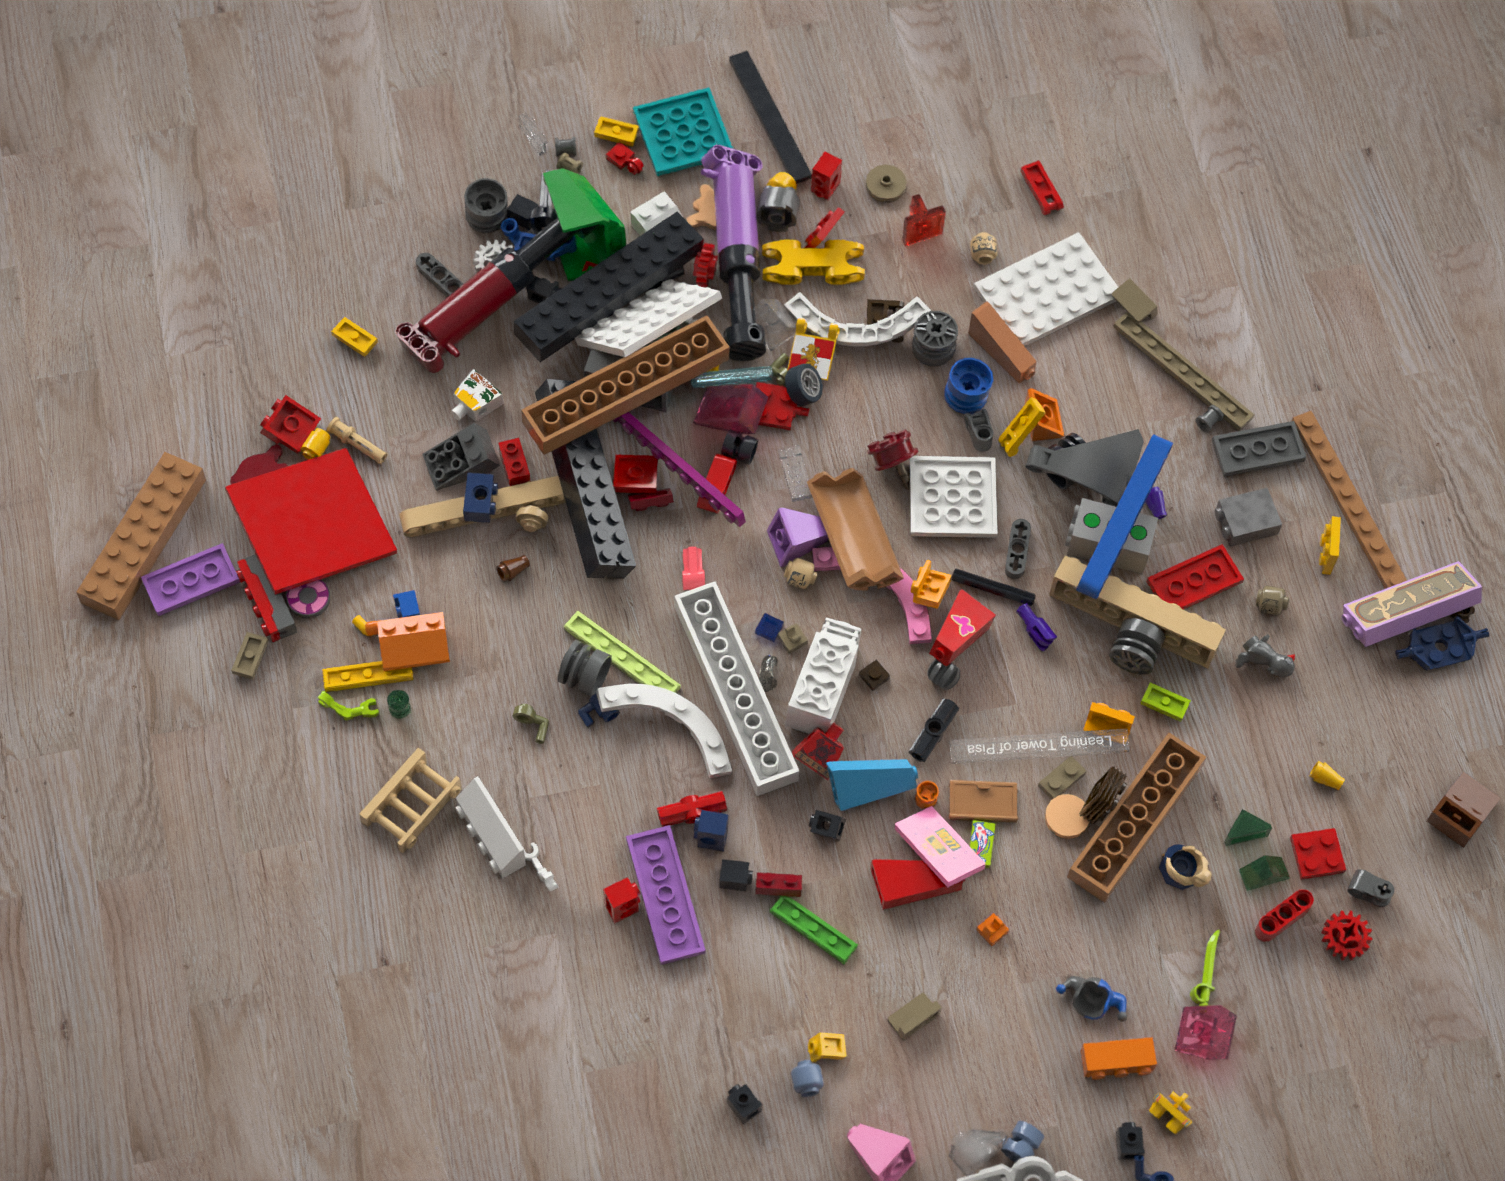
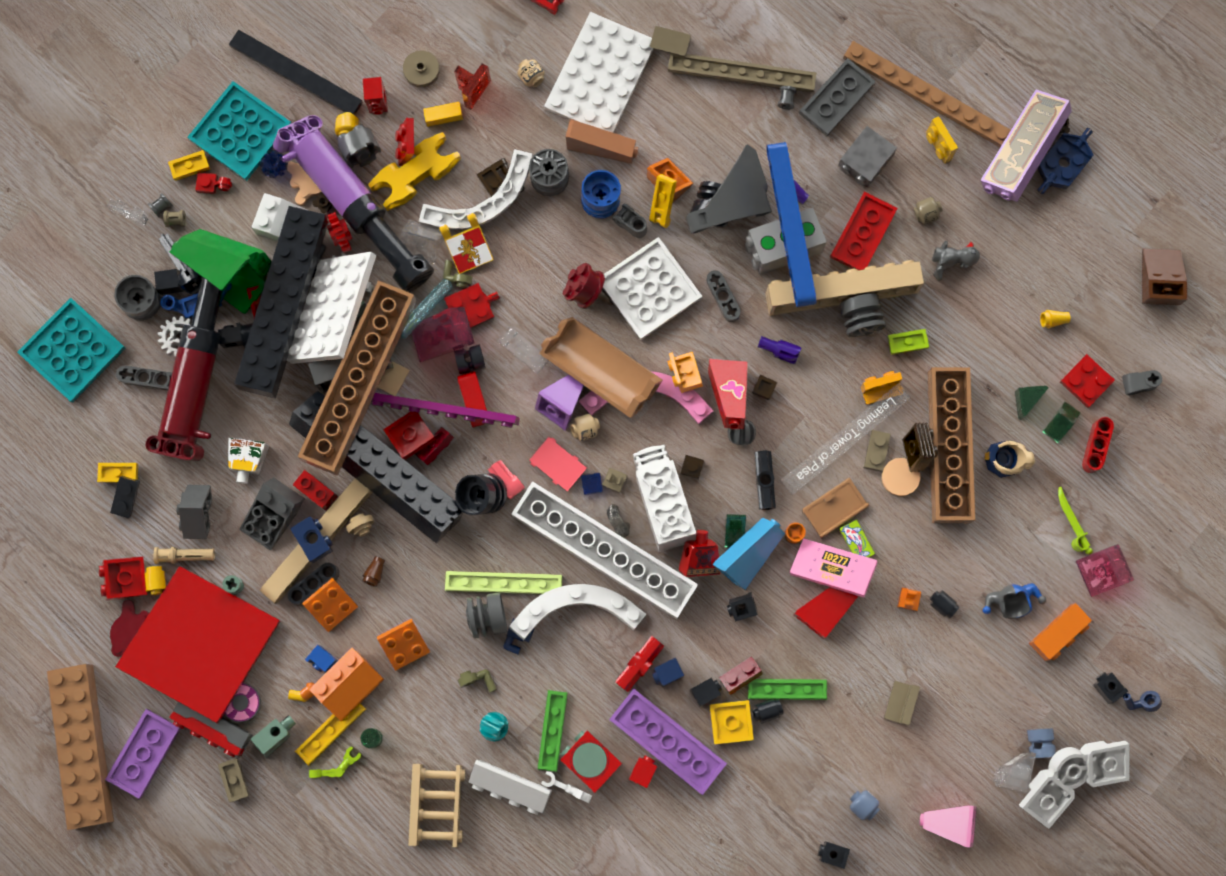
camera: 30 degrees left, 15 degrees up
black wheel [785,364,823,406] -> none
yellow bracket [808,1033,846,1062] -> none
black axle [952,568,1036,606] -> none
yellow hips [1149,1091,1192,1134] -> none
red gear [1321,910,1373,961] -> none
none -> teal plate [17,297,126,403]
none -> black plate [110,476,140,518]
none -> dark grey brick [176,485,213,539]
none -> sand green bush [222,575,244,594]
none -> sand green torso [251,715,296,759]
none -> clear blue piece [260,151,288,179]
none -> black beam [288,562,340,606]
none -> orange plate [302,578,358,632]
none -> dark brown plate [312,192,332,213]
none -> tan window [377,361,410,396]
none -> orange plate [377,618,430,671]
none -> yellow slope [423,102,463,127]
none -> black wheel [455,473,507,515]
none -> teal piece [480,712,509,742]
none -> coral piece [529,437,587,492]
none -> bright green tile [538,690,568,772]
none -> panel [560,730,622,793]
none -> yellow plate [709,700,754,744]
none -> clear green slope [724,514,746,548]
none -> dark brown plate [752,375,777,400]
none -> black brick [753,699,784,724]
none -> black brick [929,590,959,619]

